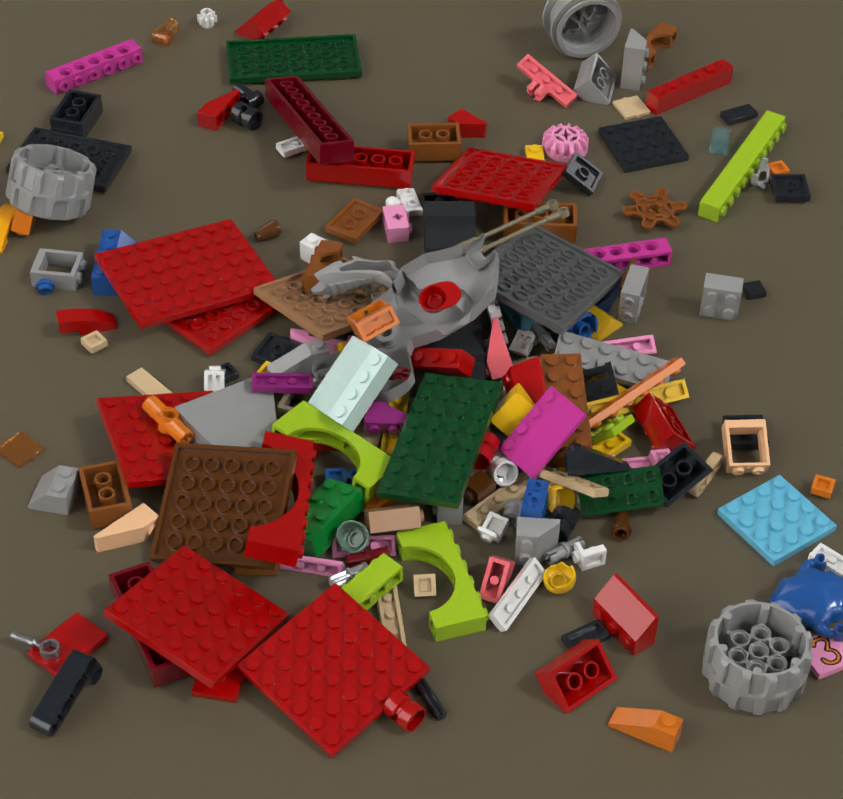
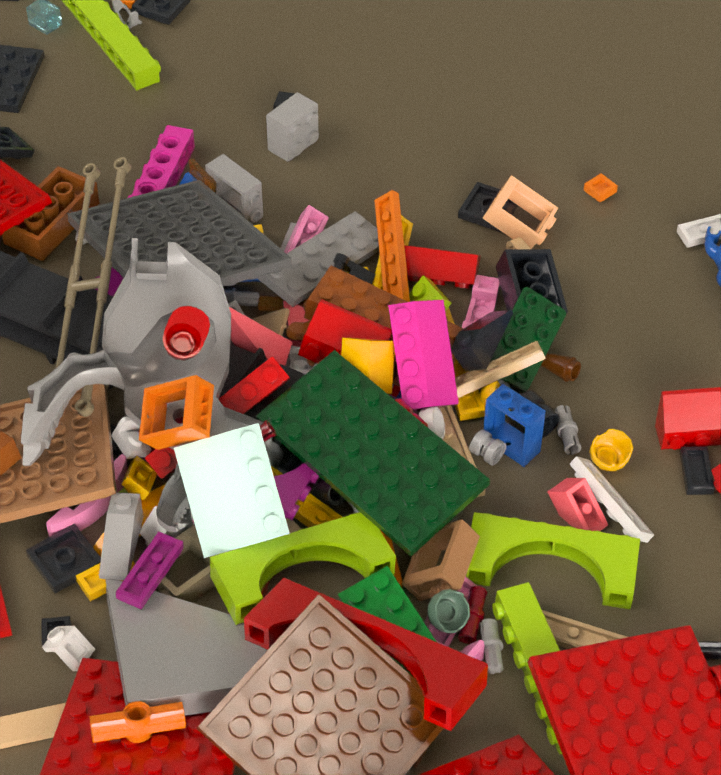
camera: 60 degrees left, 5 degrees up
blue plate [324,467,357,484] -> none
tan plate [413,573,436,597] -> none
white bracket [477,511,510,544] -> none
light grey slope [514,517,560,565] -> none
white bracket [572,542,607,571] -> none
dark orange plate [622,188,687,232] -> none
medium azure plate [717,475,837,567] -> none

